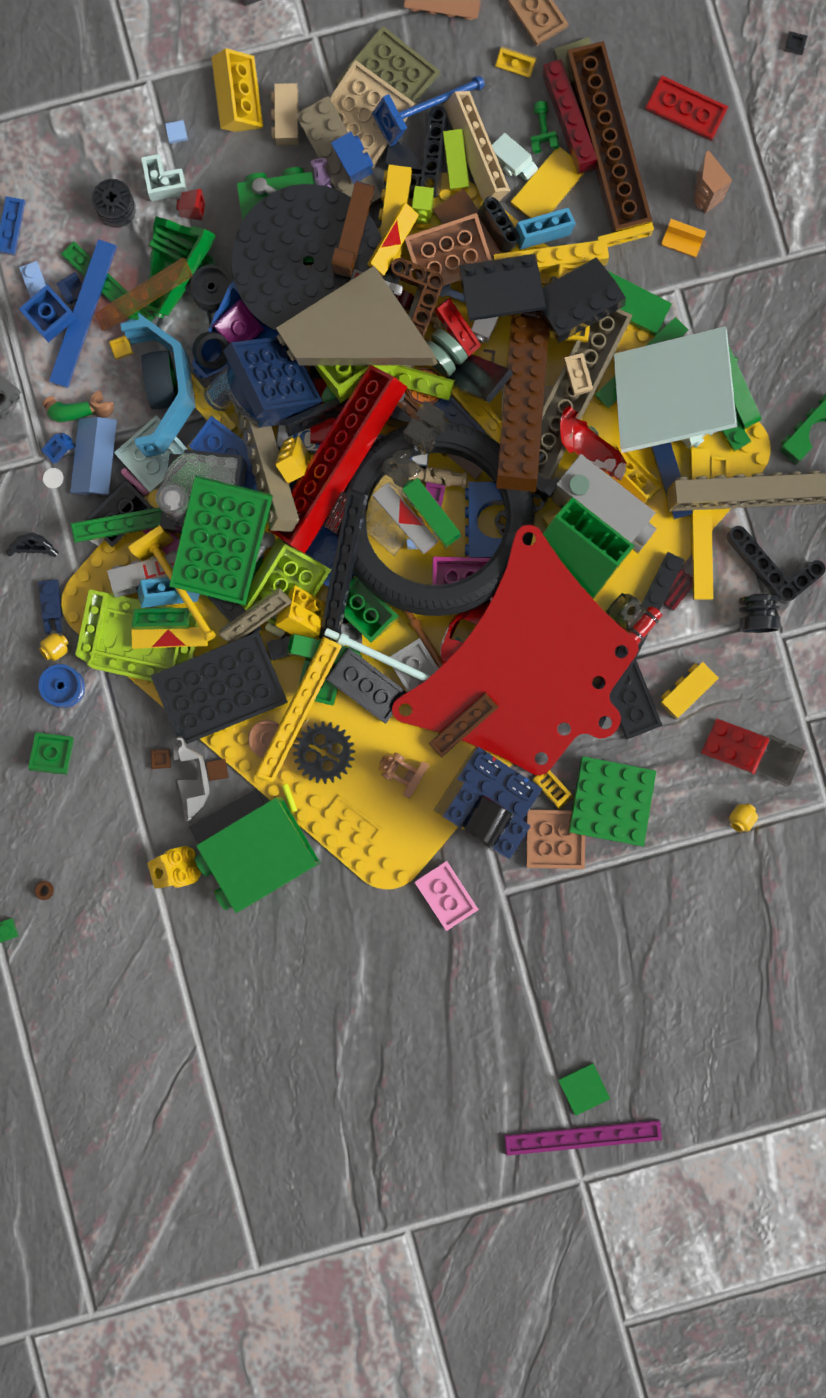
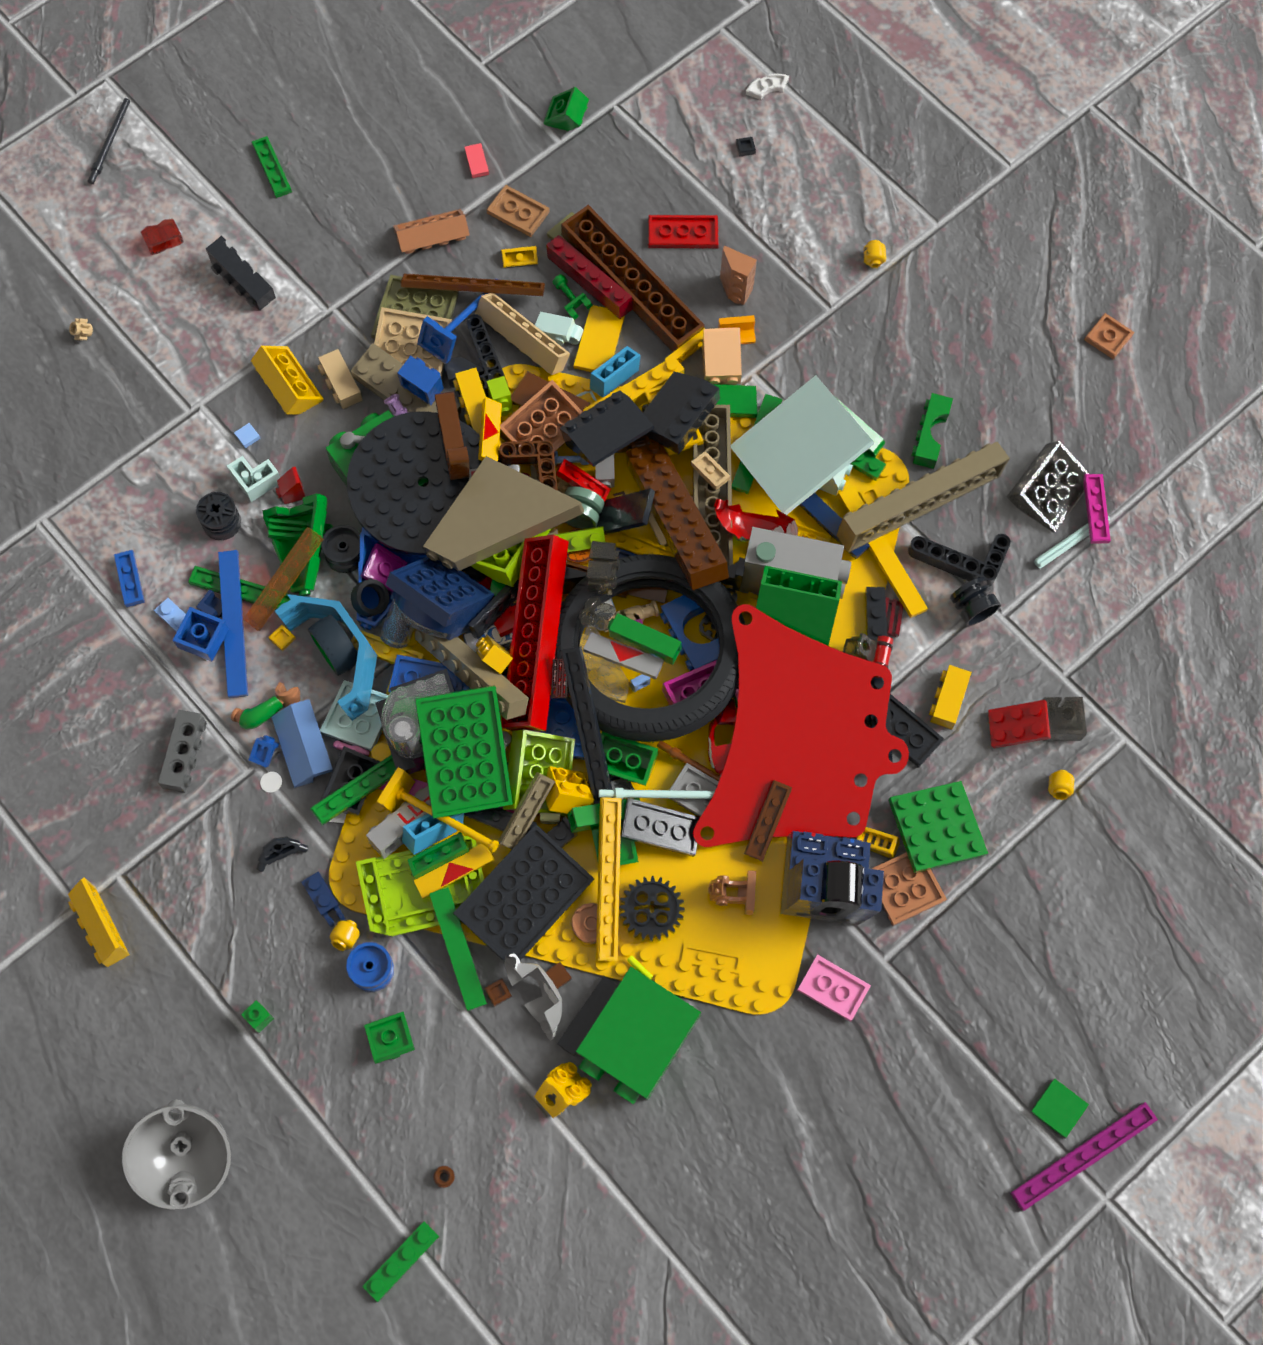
camera: 30 degrees left, 15 degrees down
lime tile [443,129,470,190] -> none
black beam [478,196,519,253] -> none
none -> reddish brown tile [401,273,545,296]
none -> green tile [429,887,487,1011]
none -> light nougat slope [702,328,742,385]

